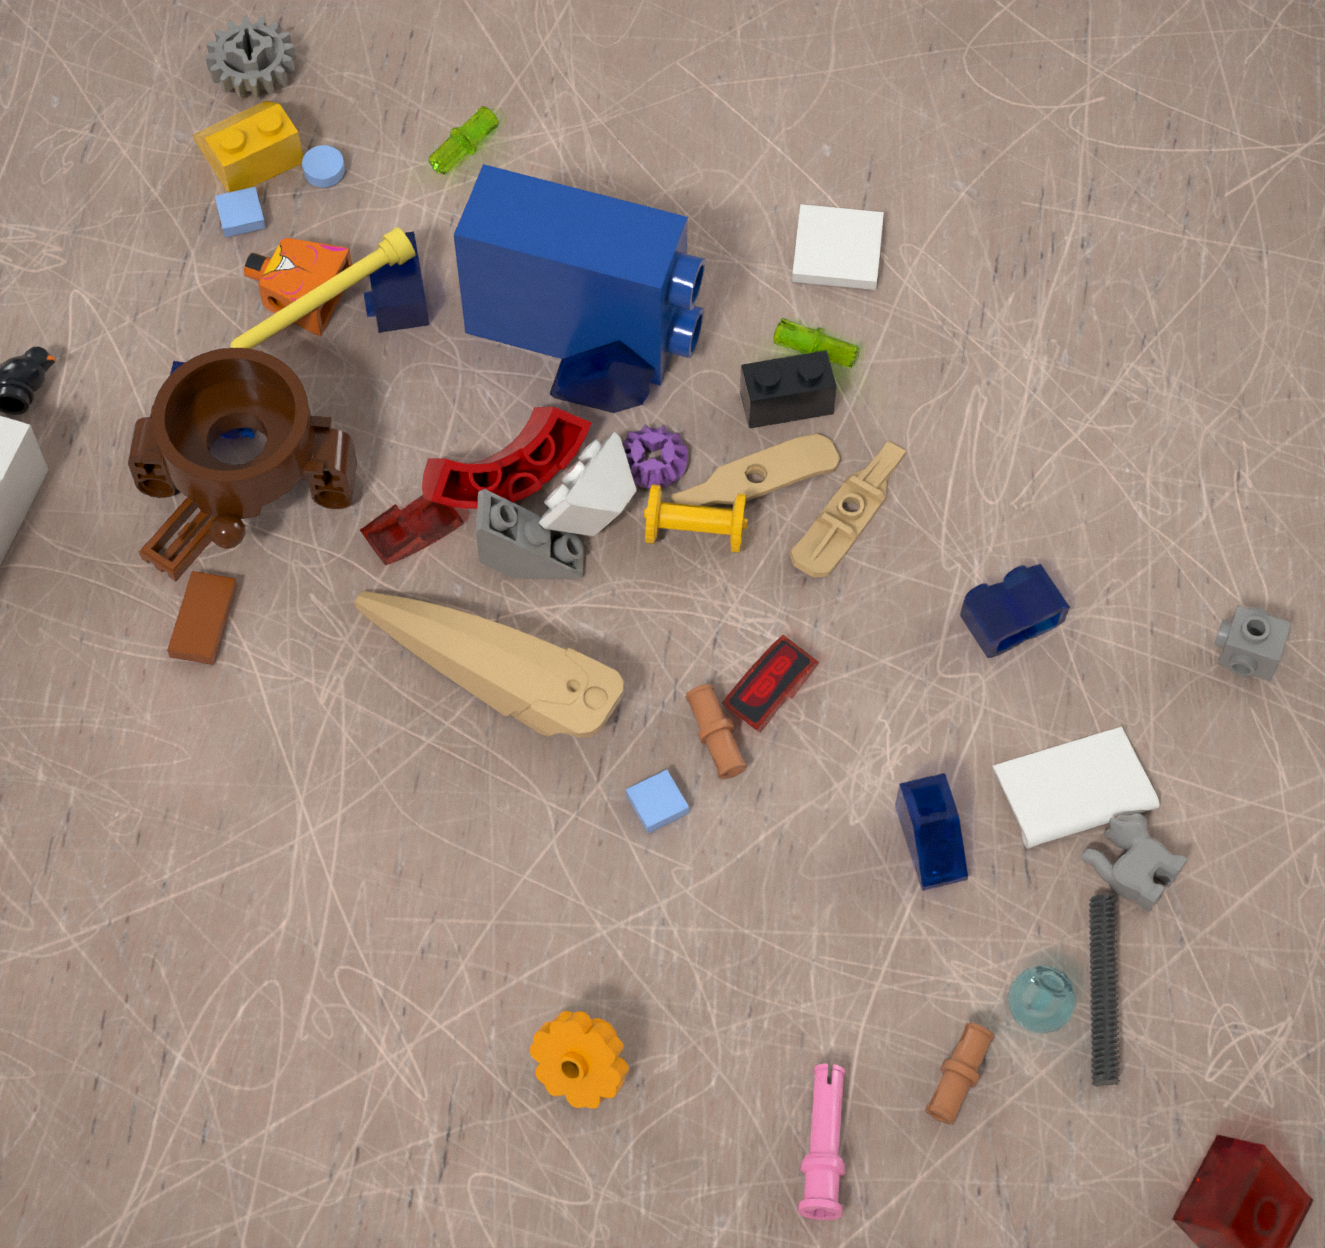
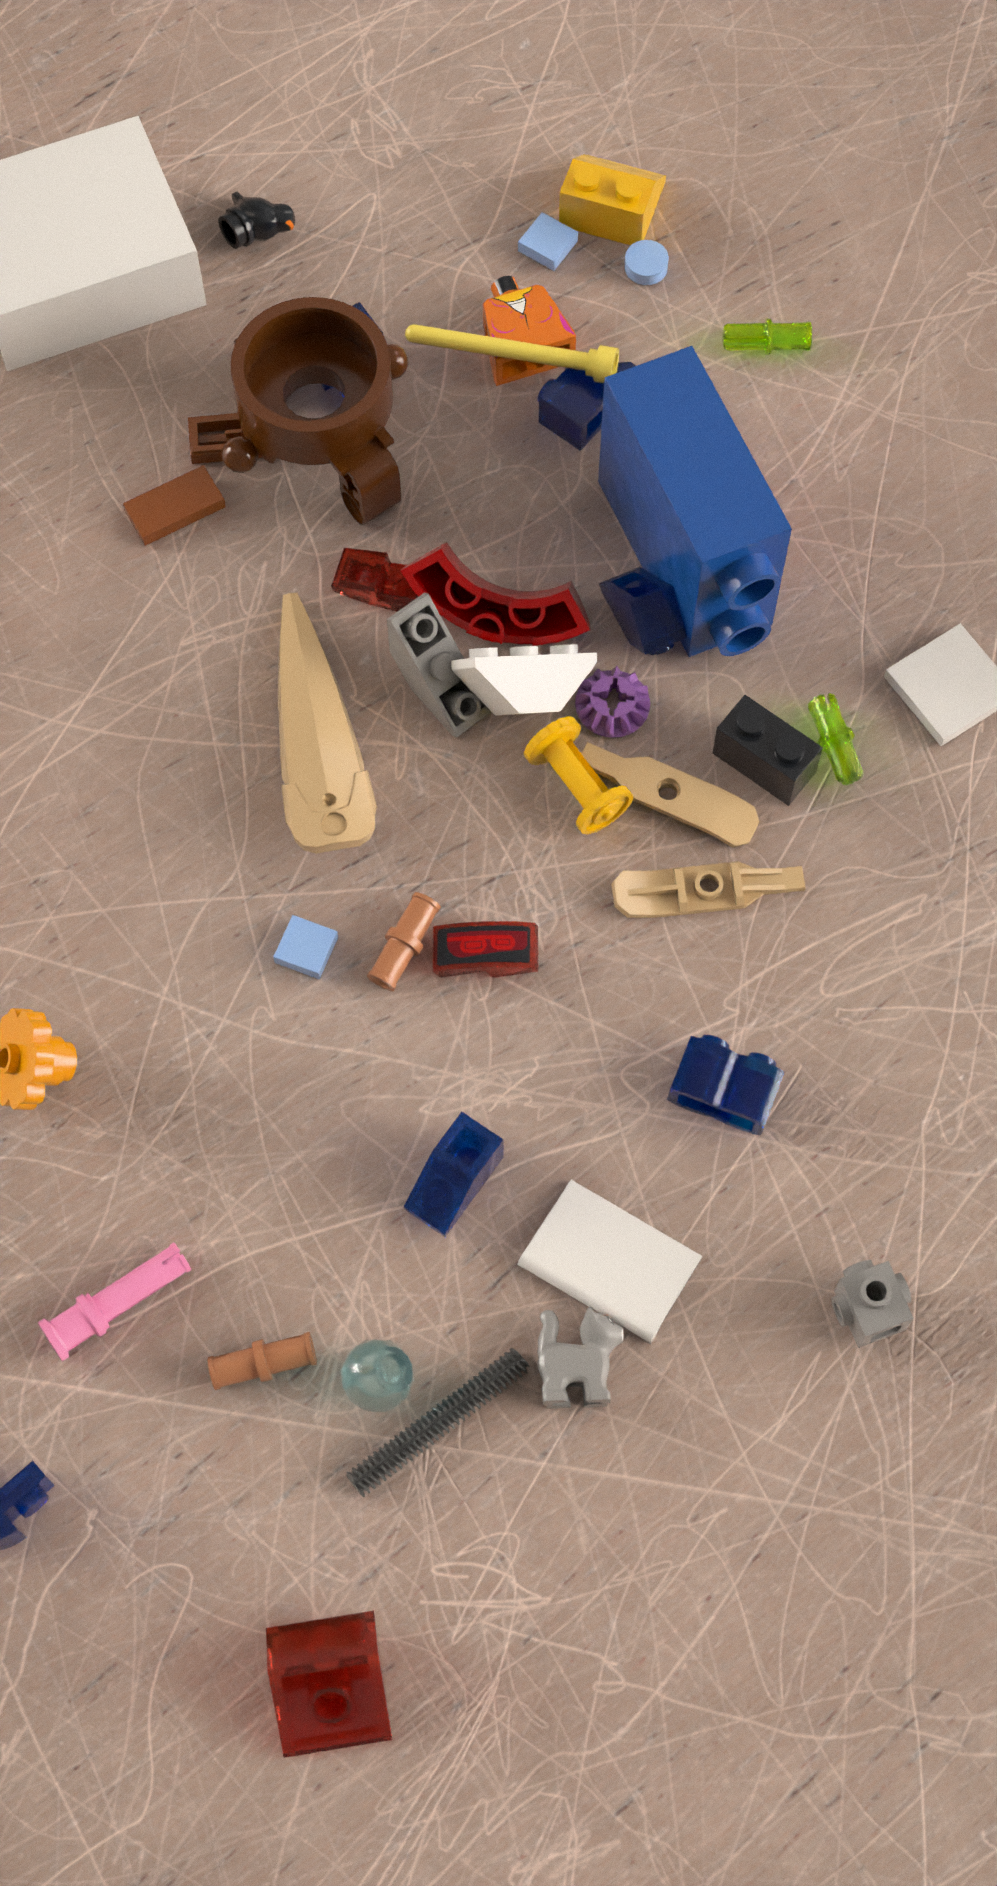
camera: 50 degrees right, 5 degrees up
light grey gear [205,16,296,99] -> none

